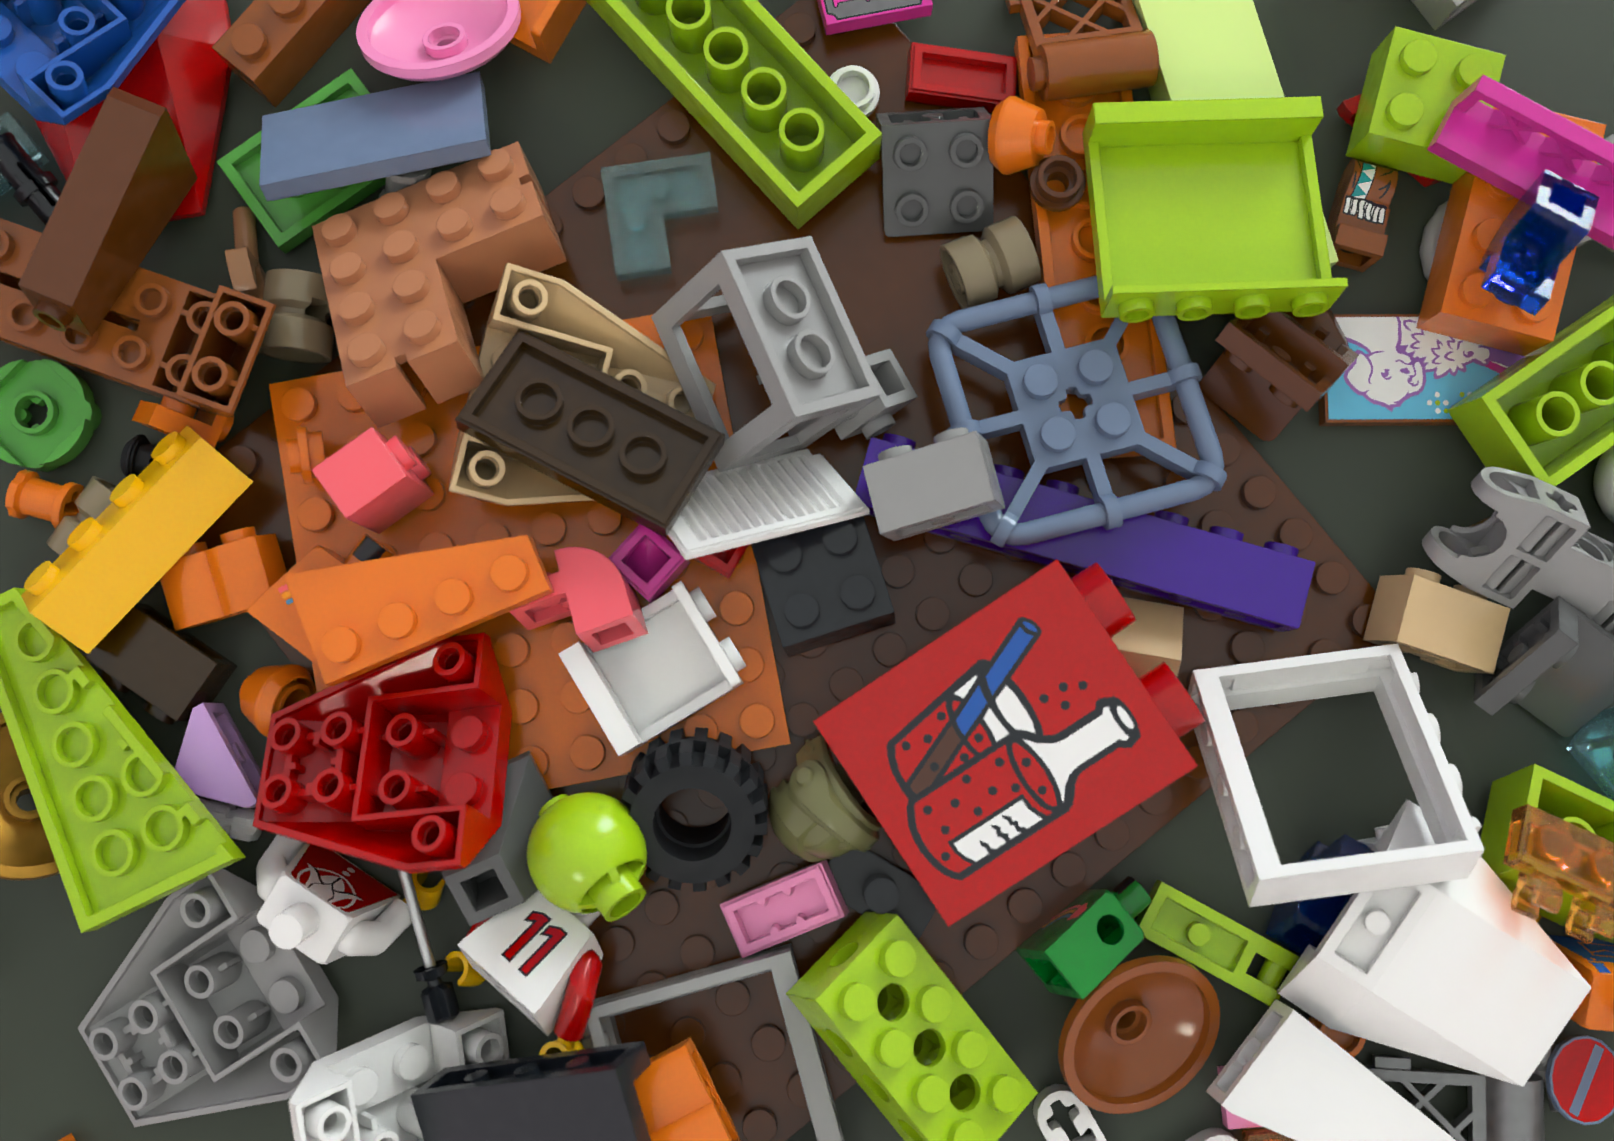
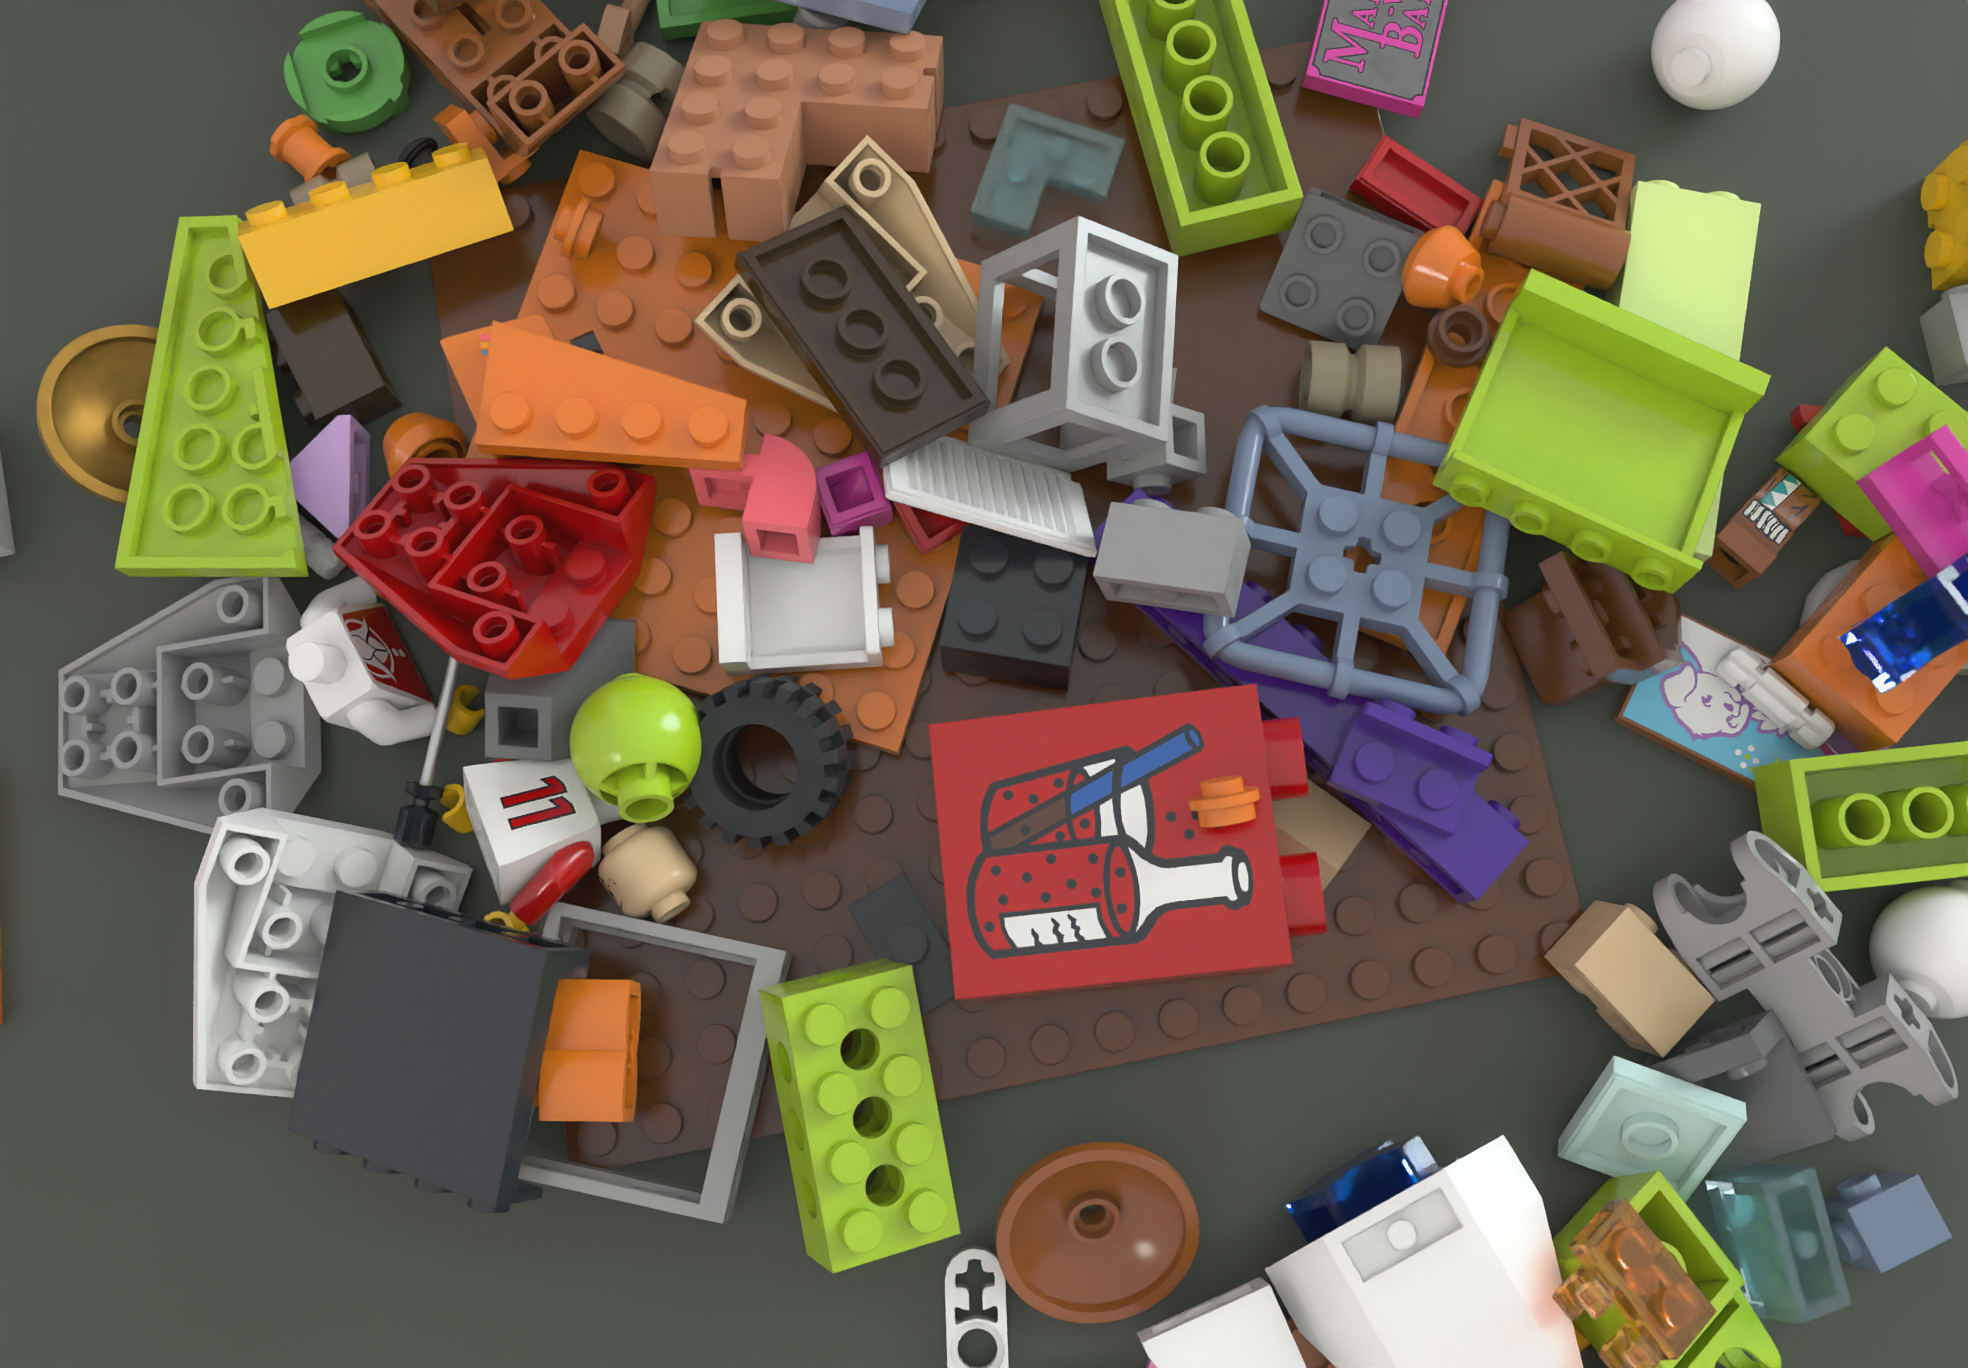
camera: 30 degrees right, 5 degrees down
orange brick [160,526,287,631] -> none
coral brick [312,427,435,534] -> none
bright pink plate [719,860,849,958] -> none
olive helmet [768,735,882,863] -> none
white plate [830,65,880,117] -> none
green torso [1016,876,1152,999] -> none
lime plate [1135,880,1300,1006] -> none
white window [1188,644,1485,907] -> none
none -> tan head [598,823,697,924]
none -> orange plate [1188,775,1260,827]
none -> dark purple bracket [1325,699,1493,838]
none -> light aqua tile [1558,1056,1747,1203]
none -> white axle [1716,645,1835,750]

